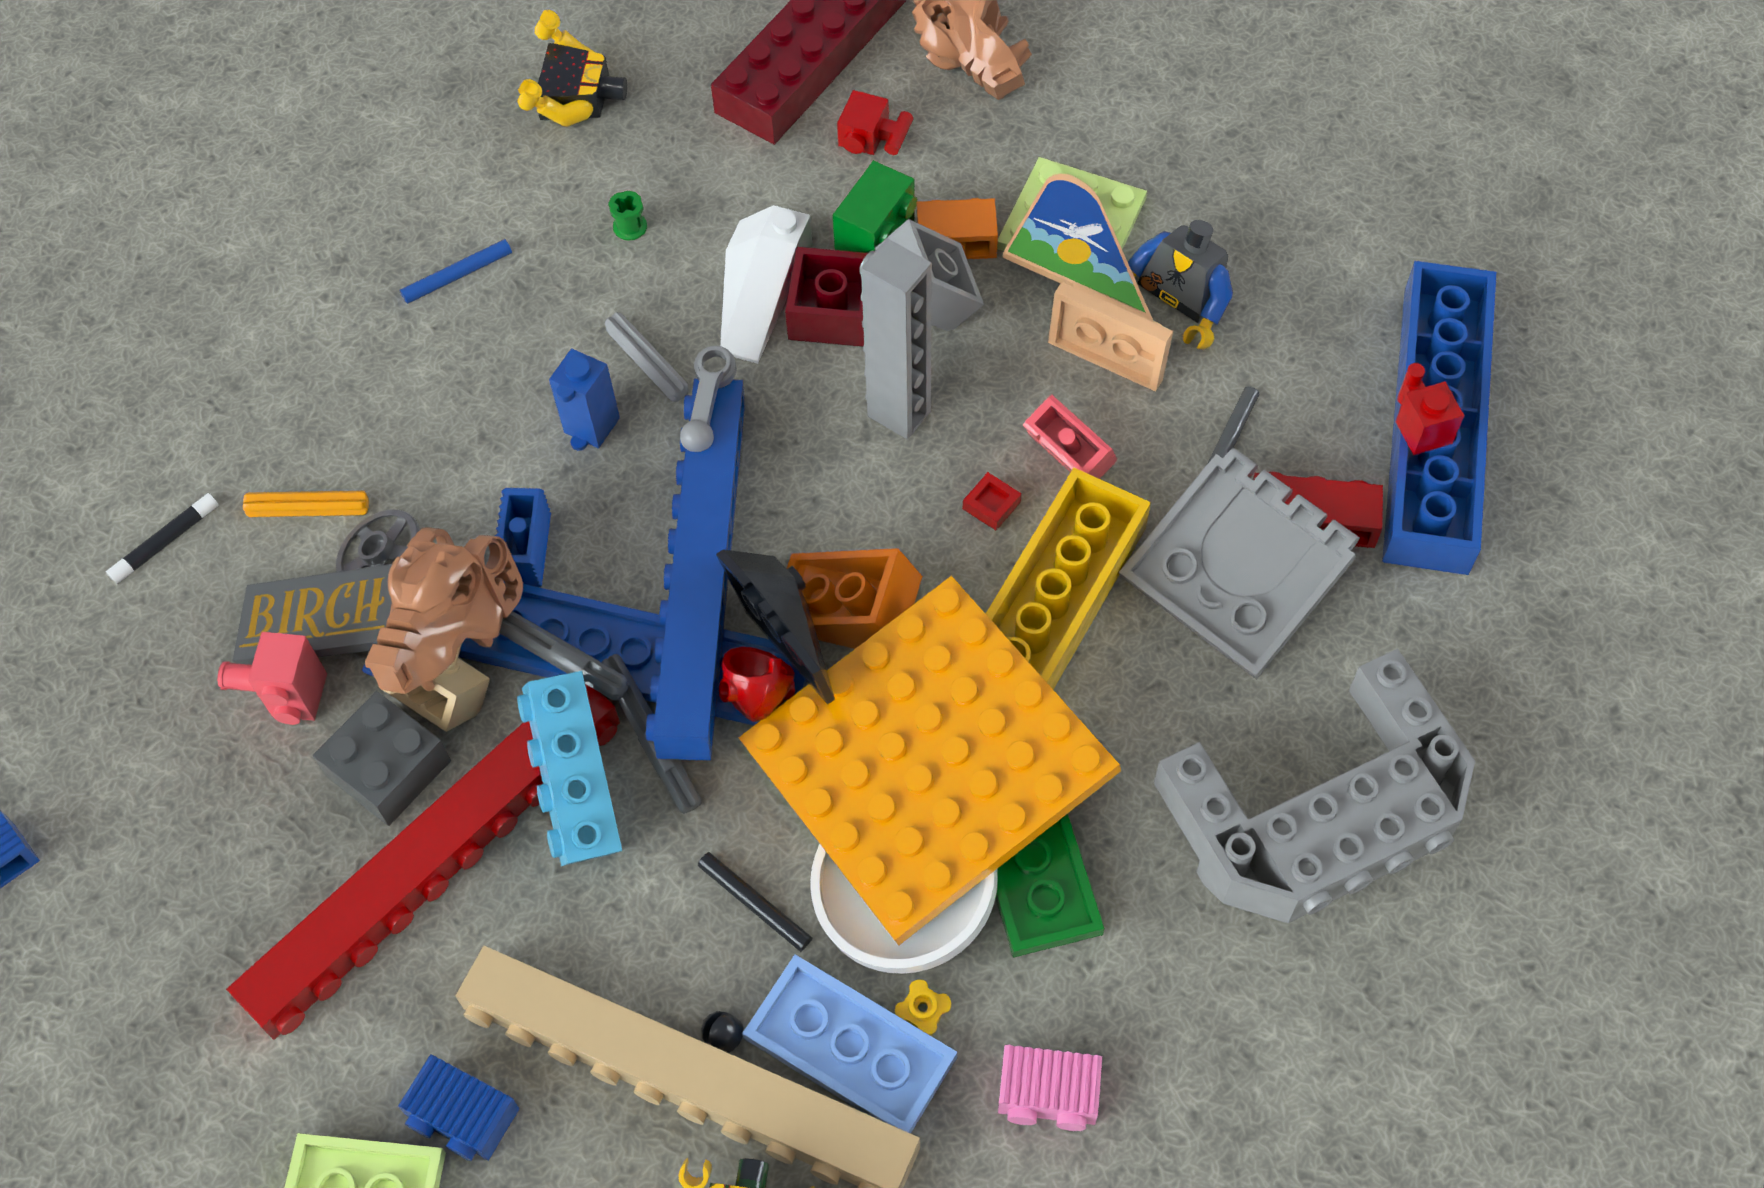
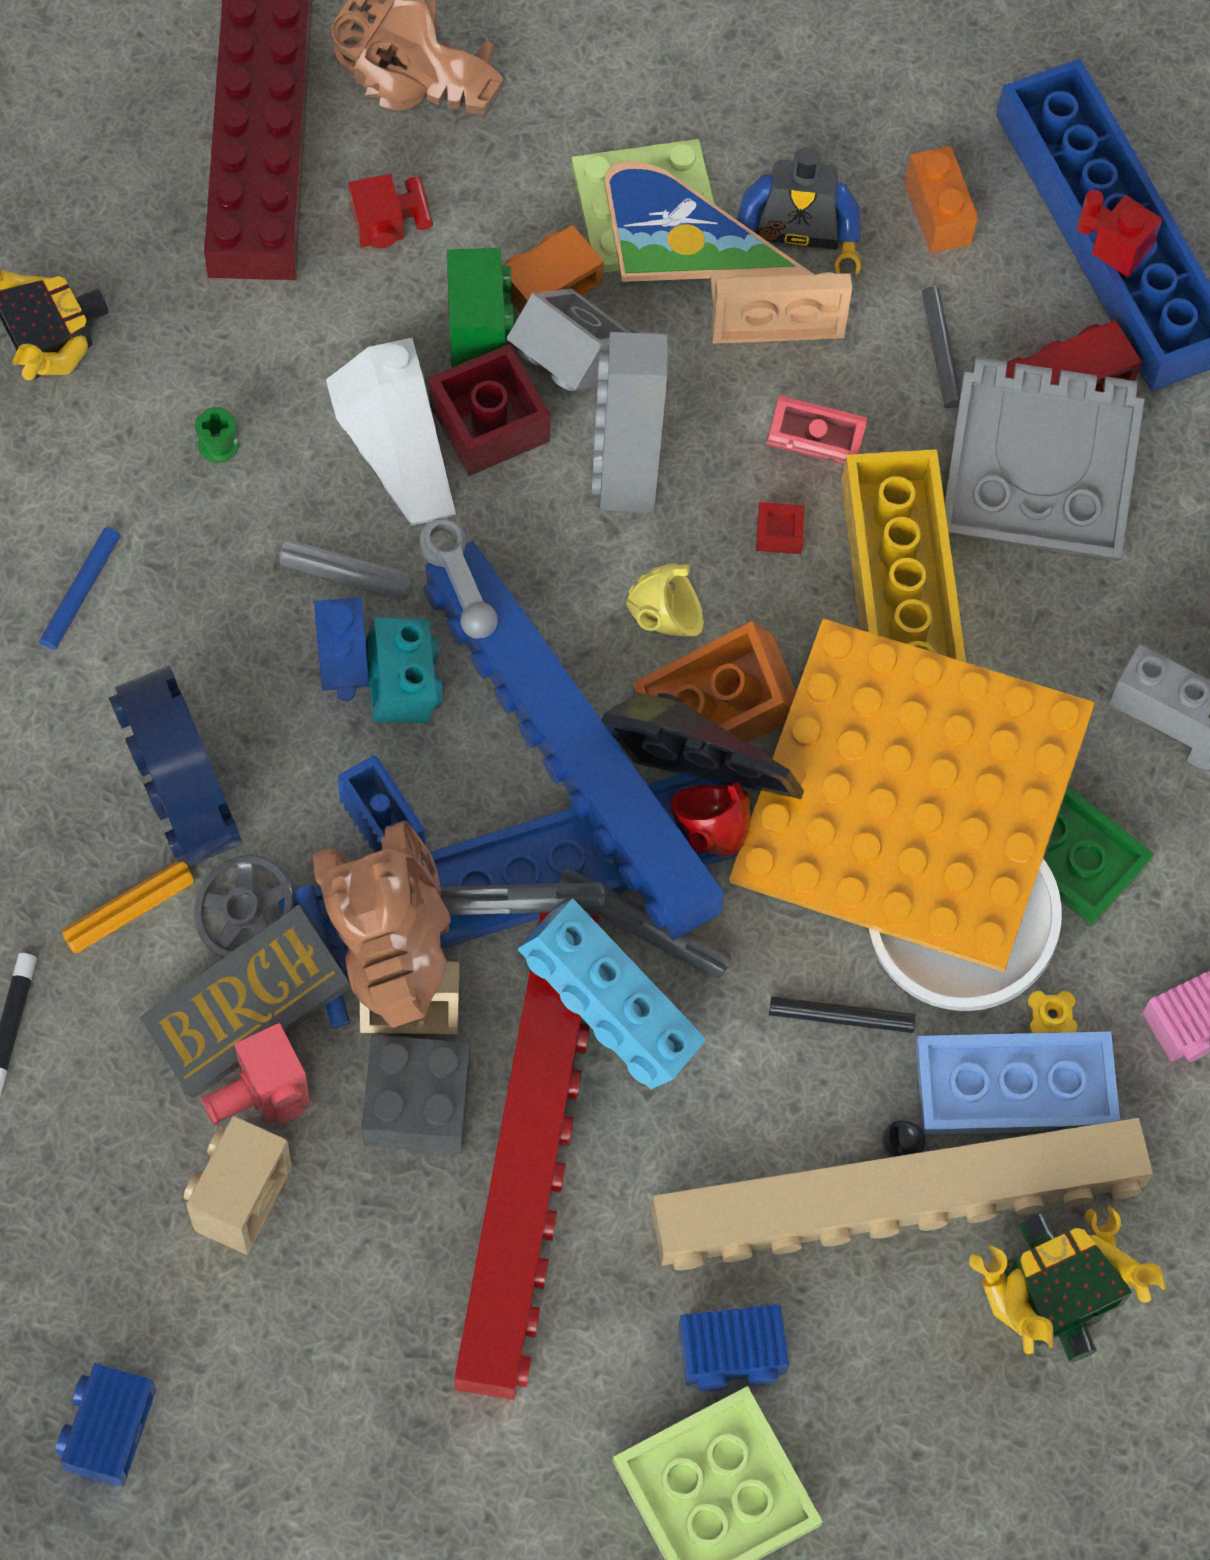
camera: 40 degrees left, 5 degrees up
none -> dark blue brick [109,665,243,866]
none -> tan brick [184,1116,292,1255]
none -> teal brick [365,617,443,723]
none -> light yellow helmet [626,563,704,637]
none -> orange brick [904,146,978,253]

